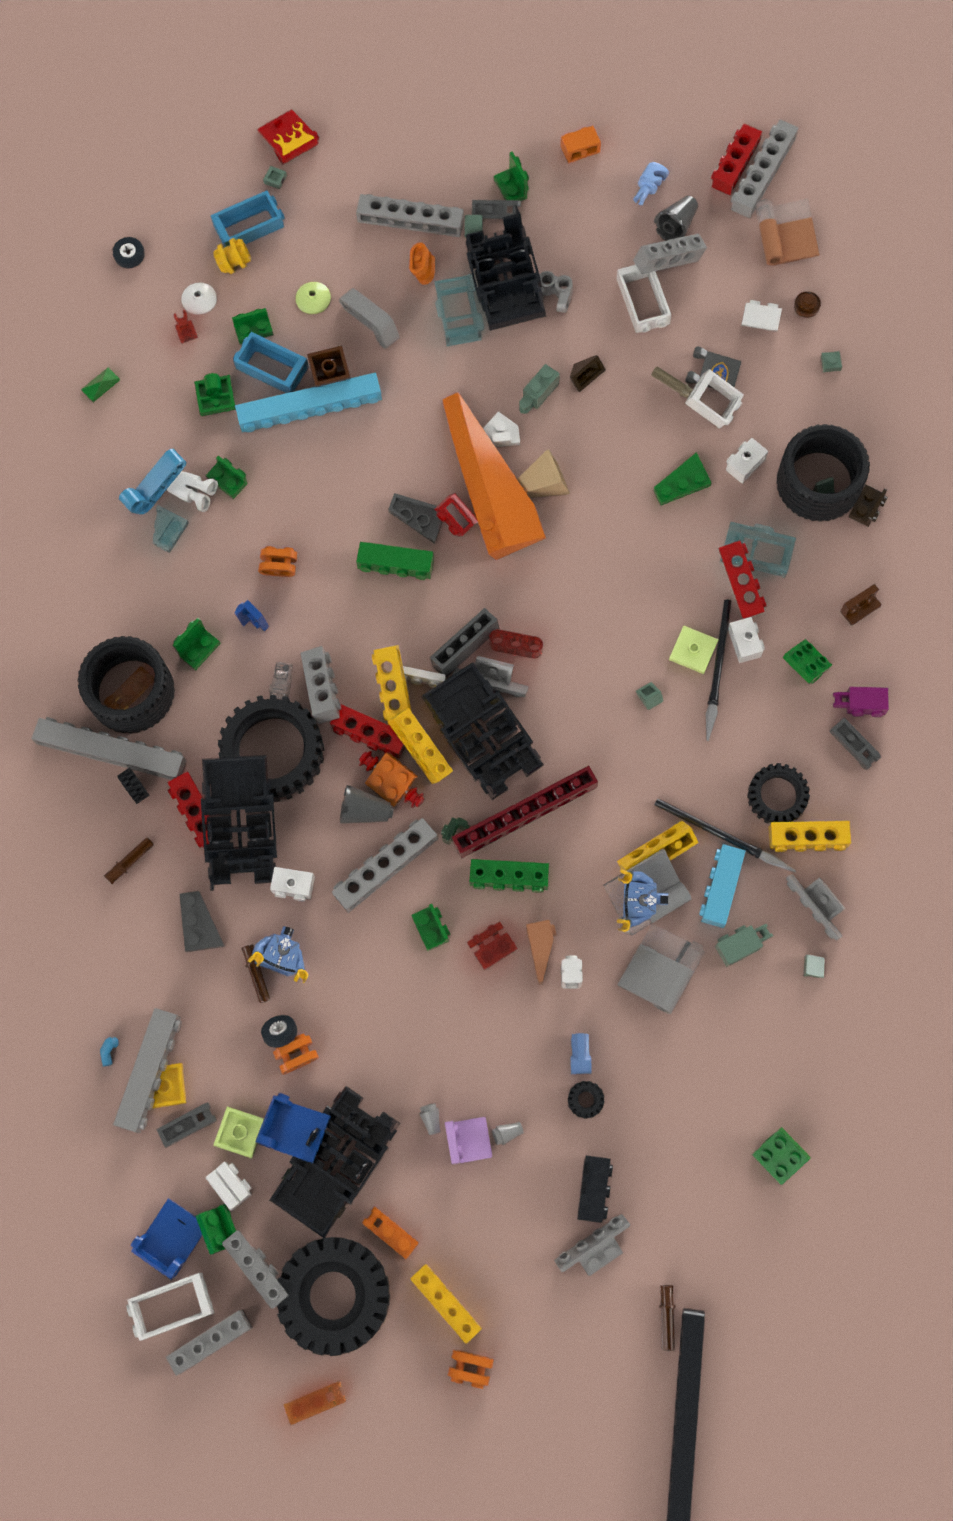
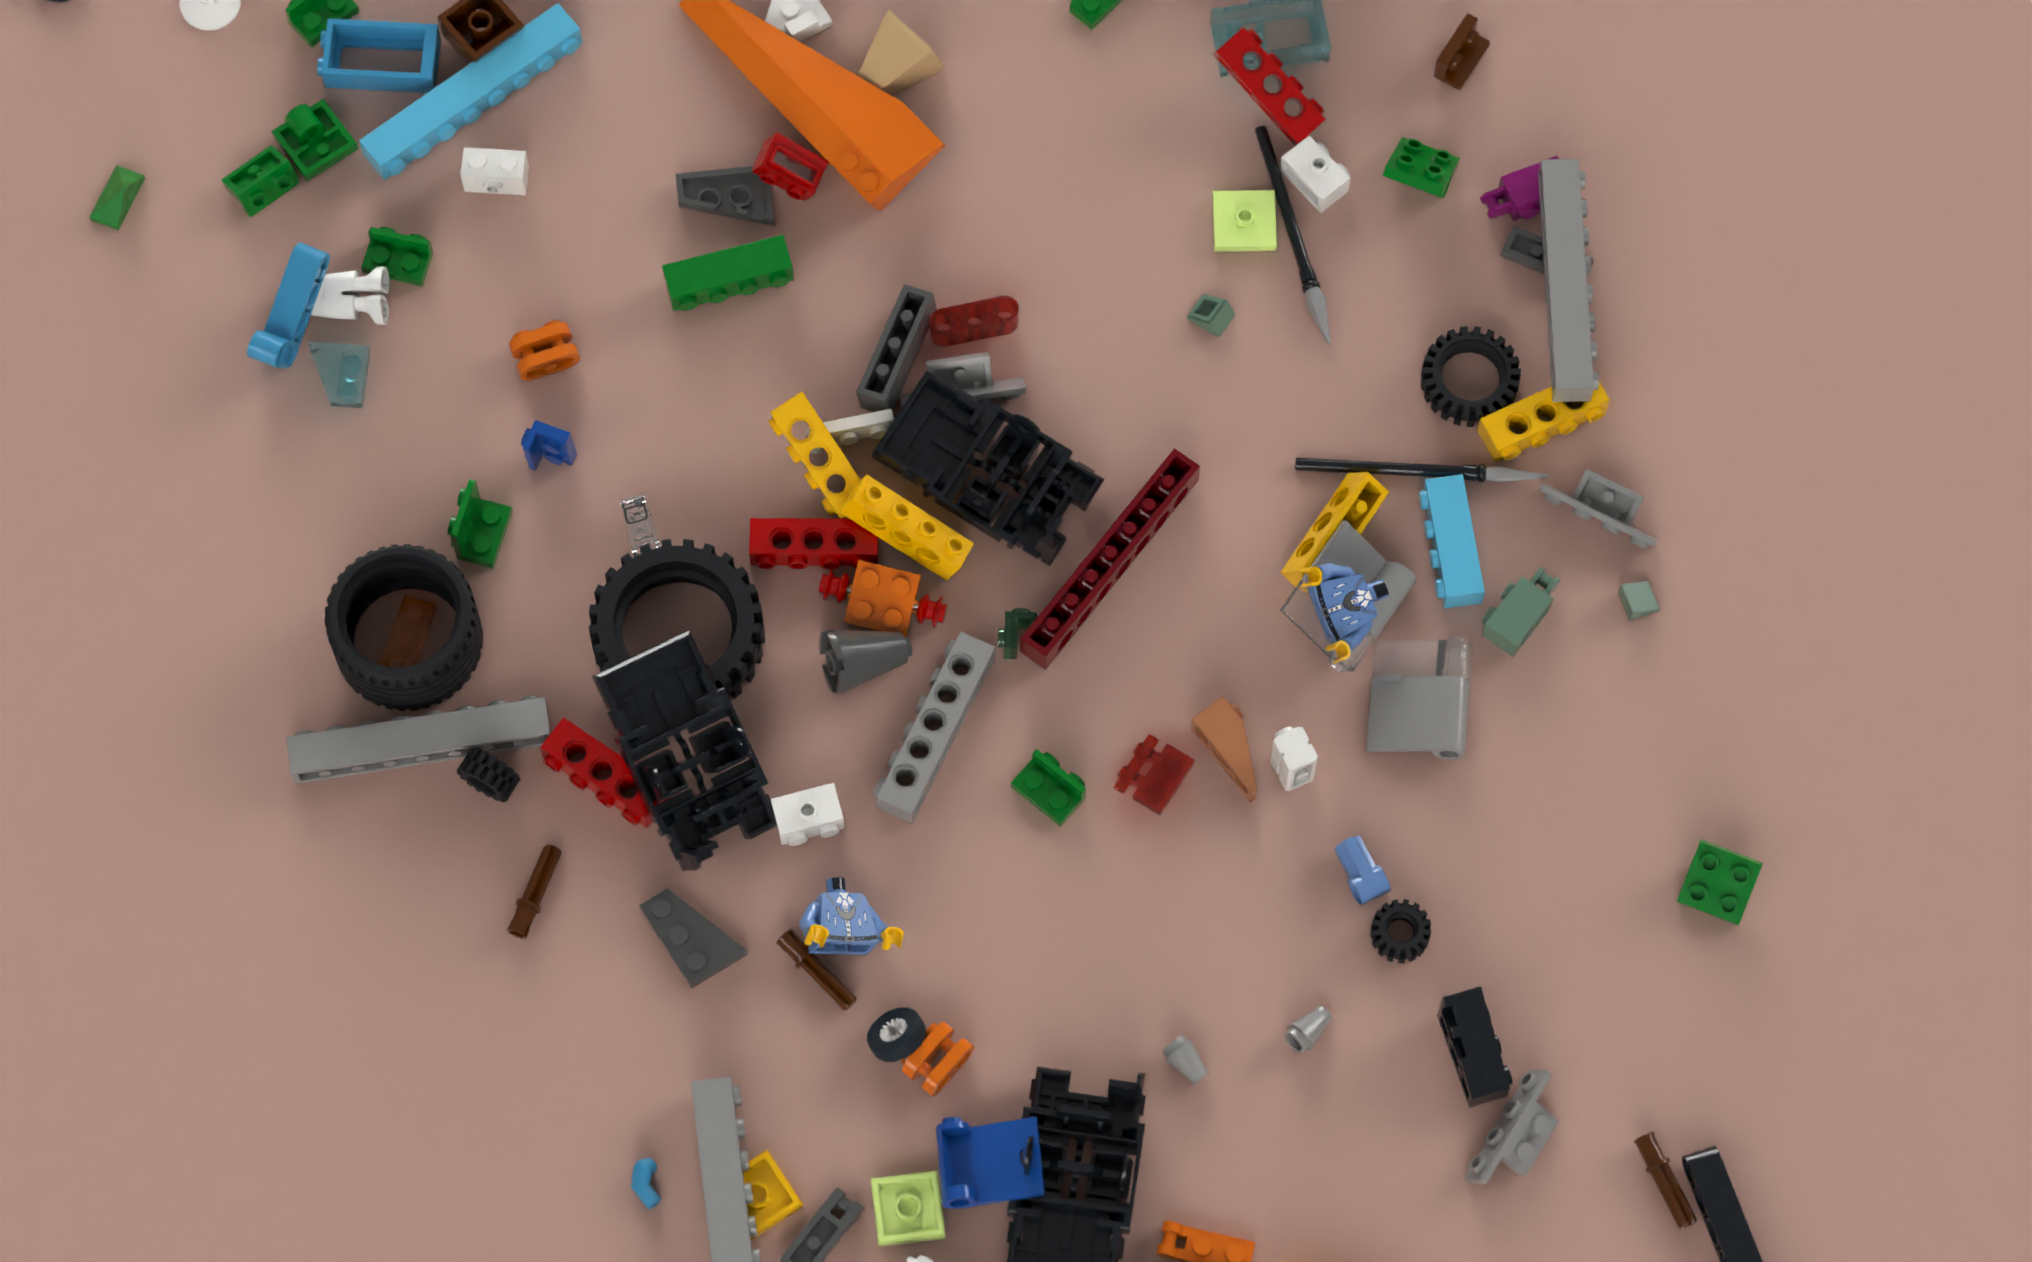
camera: 30 degrees left, 5 degrees down
clear red plate [174,310,198,344] -> none
light grey brick [301,646,341,724] -> none
lavender bracket [445,1117,492,1165] -> none
green brick [469,859,549,893] -> none
none -> green bracket [221,145,300,217]
none -> white brick [460,147,529,195]
none -> light grey brick [1538,159,1599,402]

